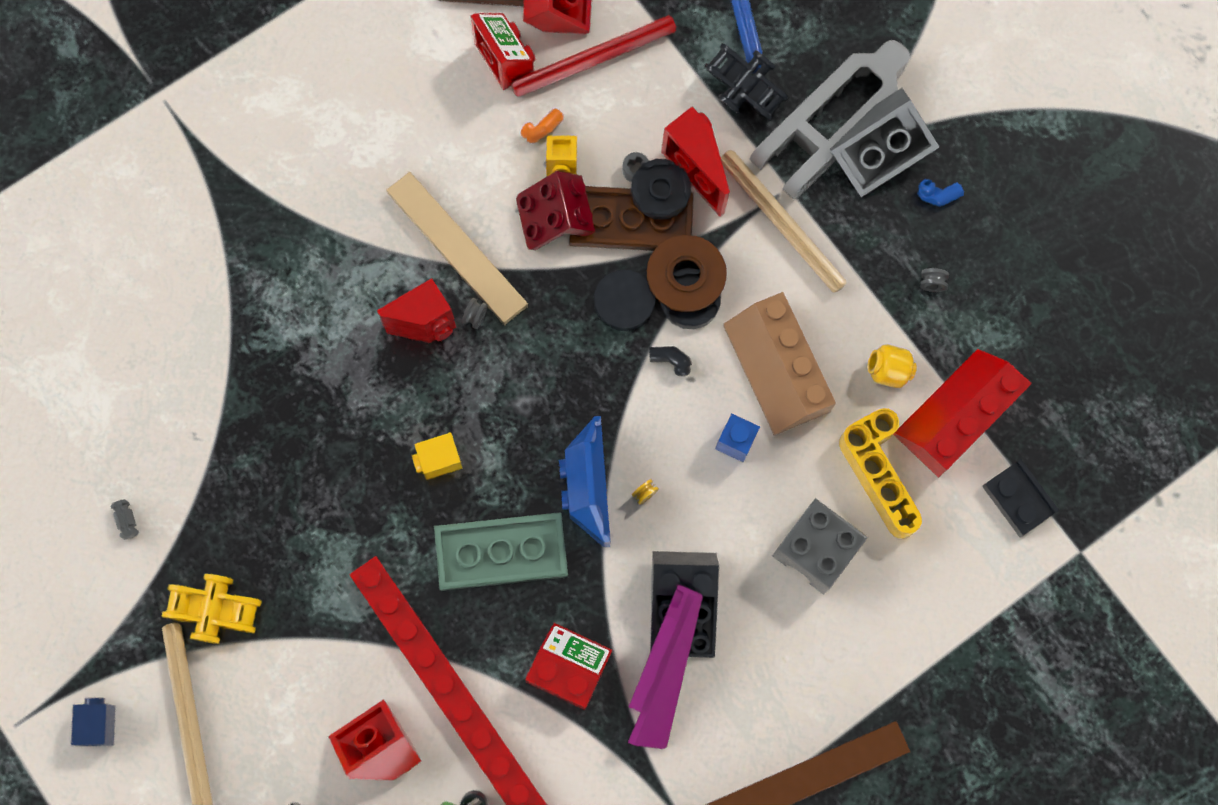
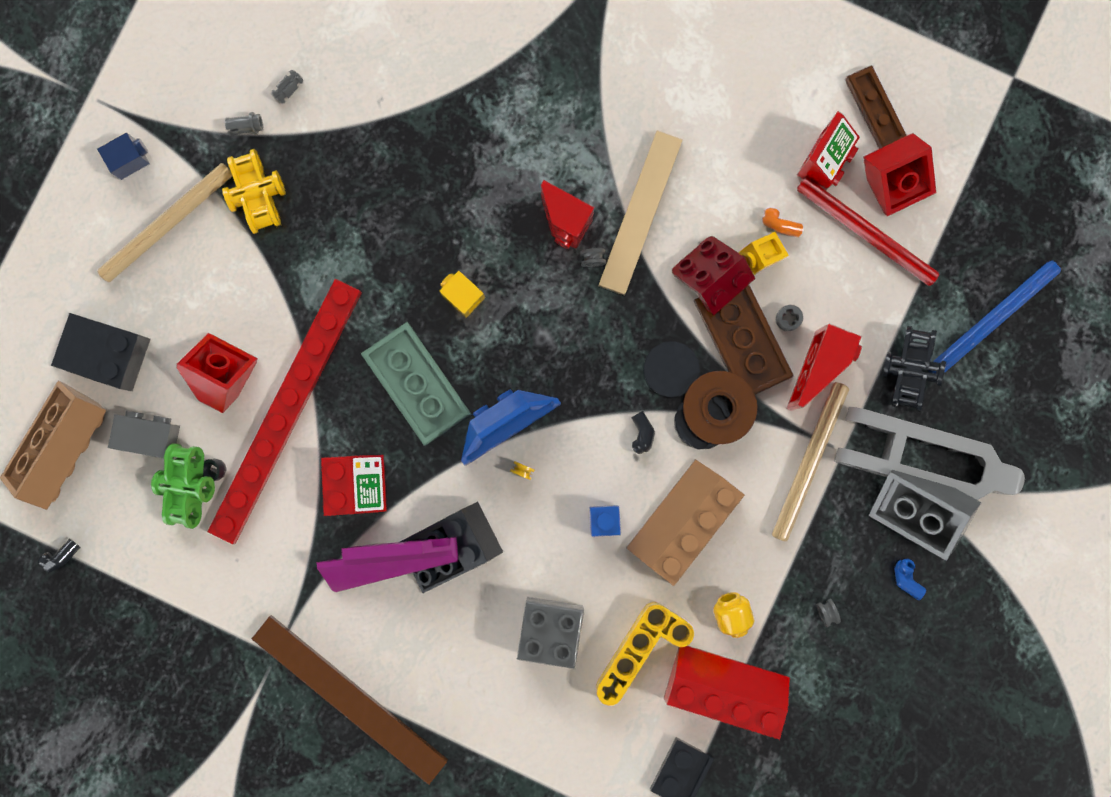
camera: 65 degrees right, 10 degrees up
black tile [631,159,691,220] -> none
none -> dark grey pin [225,112,263,136]

